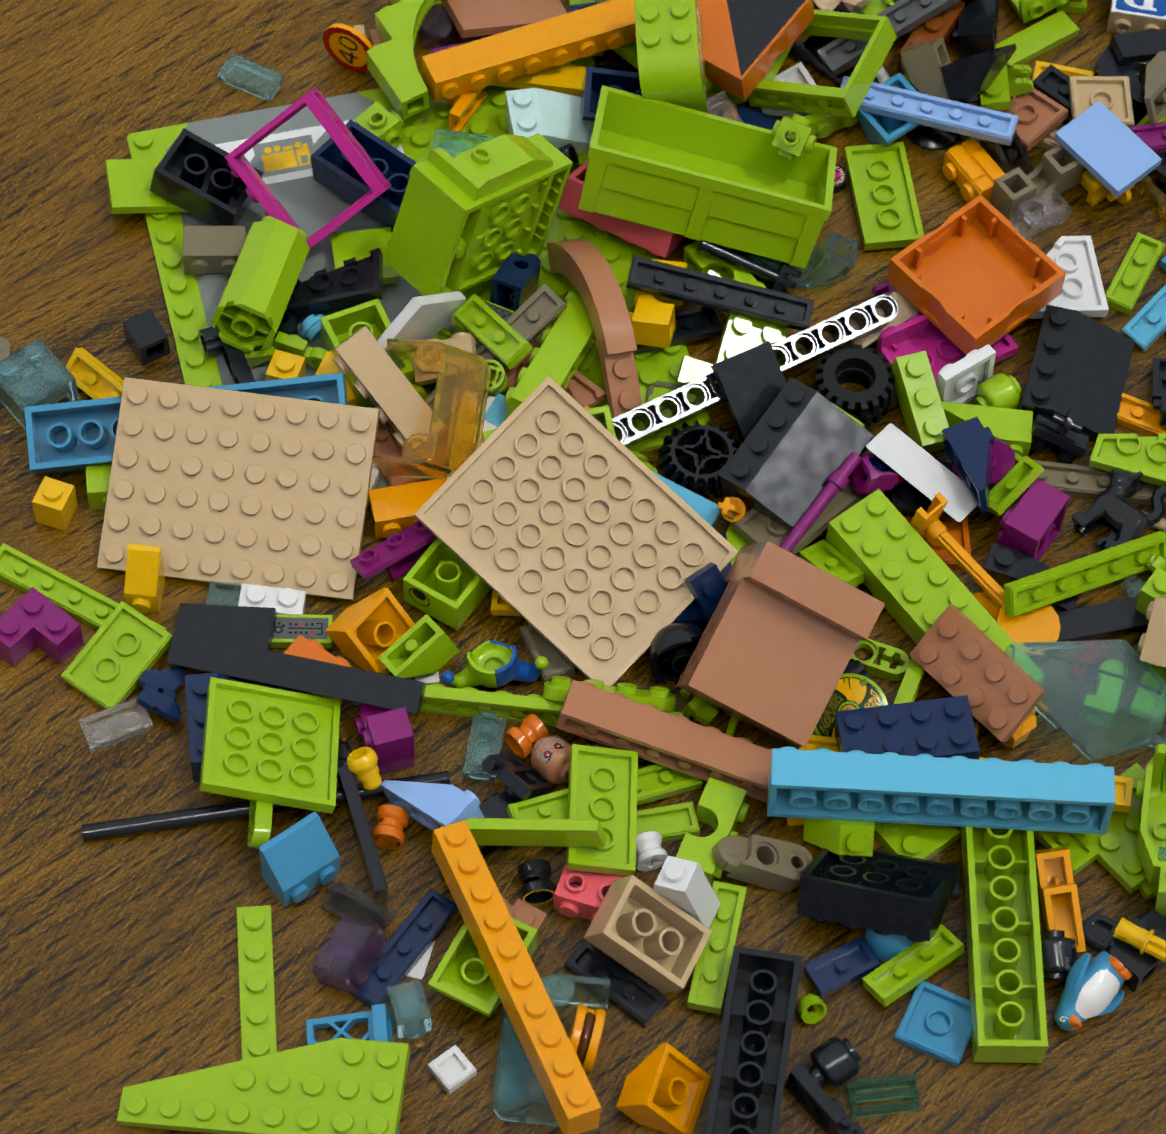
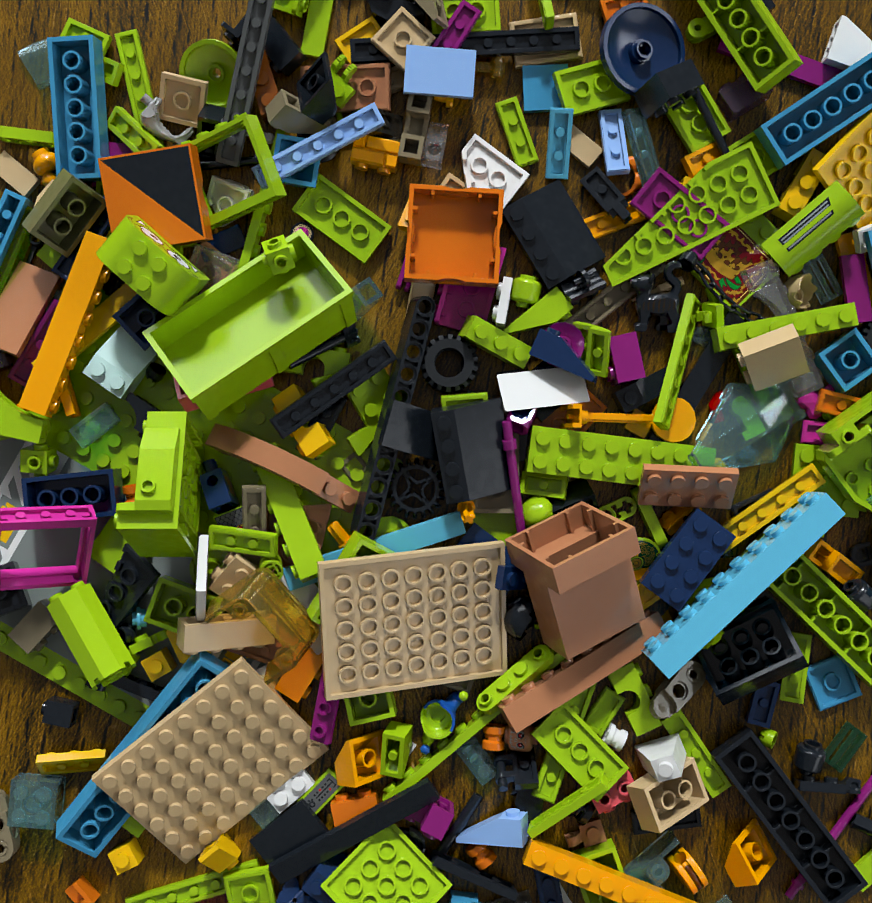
camera: 45 degrees left, 30 degrees up
yellow piece [346,747,382,791] -> none

